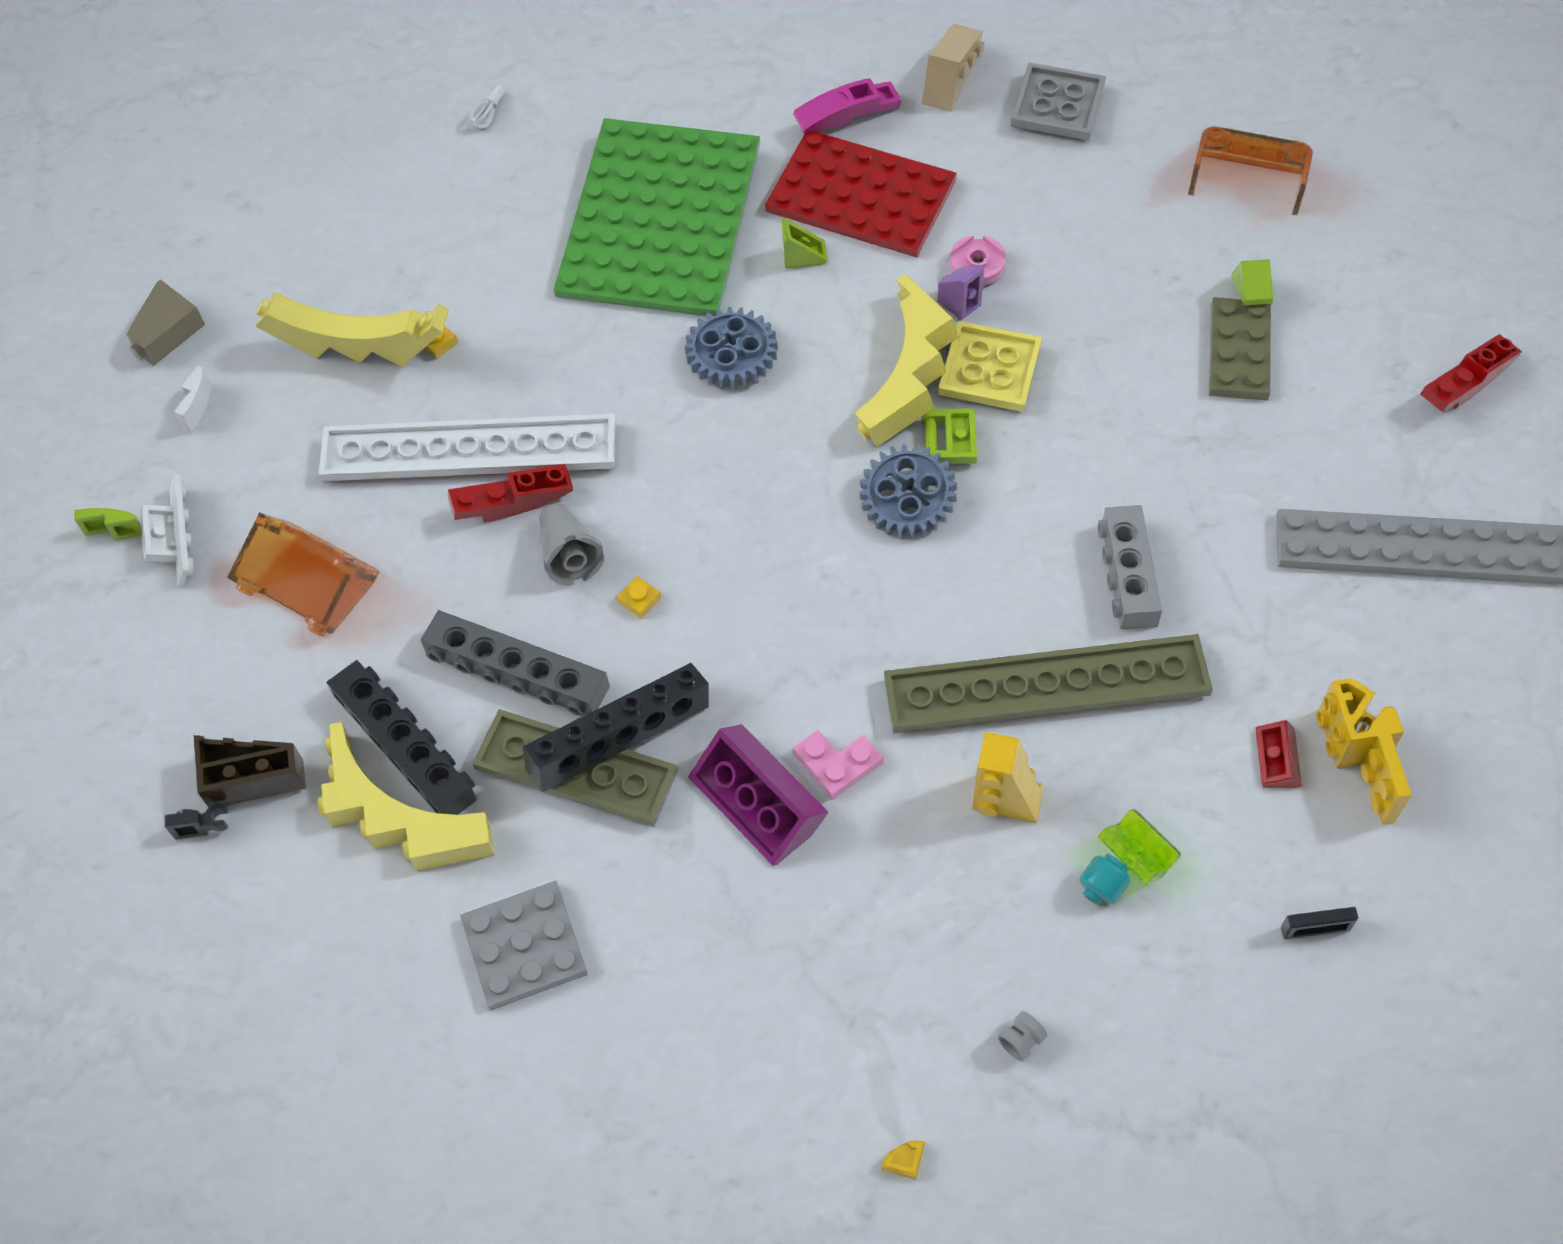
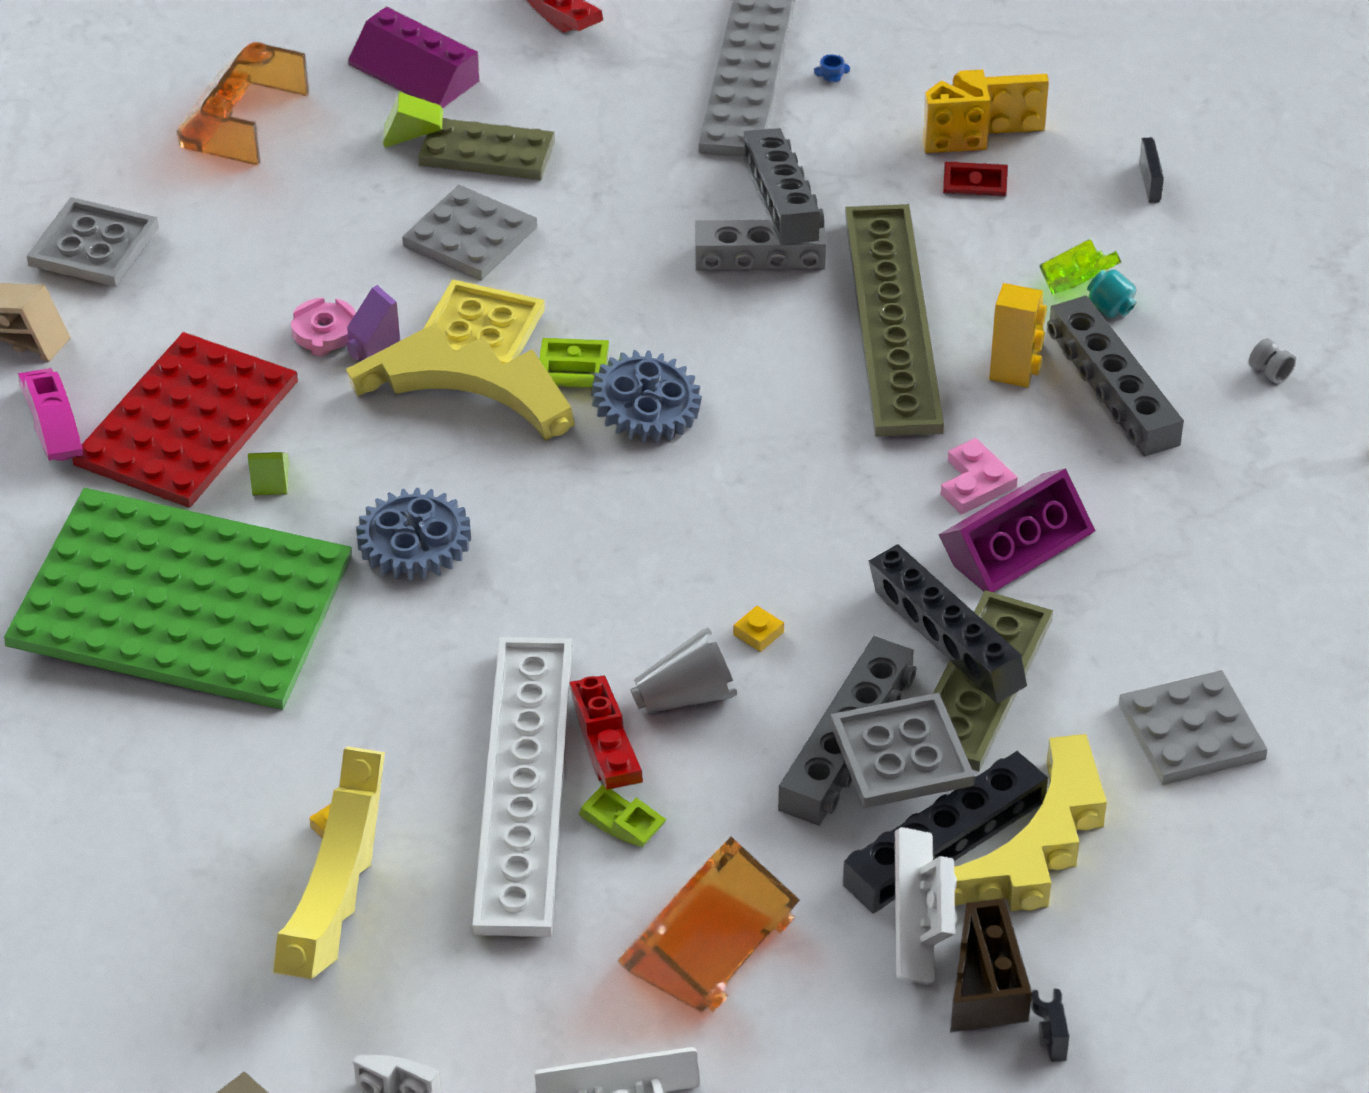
camera: 90 degrees left, 15 degrees down
none -> magenta slope [348,6,480,109]
none -> light grey plate [402,185,537,280]
none -> lime slope [579,784,666,847]
none -> dark grey brick [743,128,824,244]
none -> blue plate [814,54,850,83]
none -> light grey plate [830,693,975,808]
none -> white bracket [895,827,957,985]
none -> dark grey brick [1047,295,1184,457]

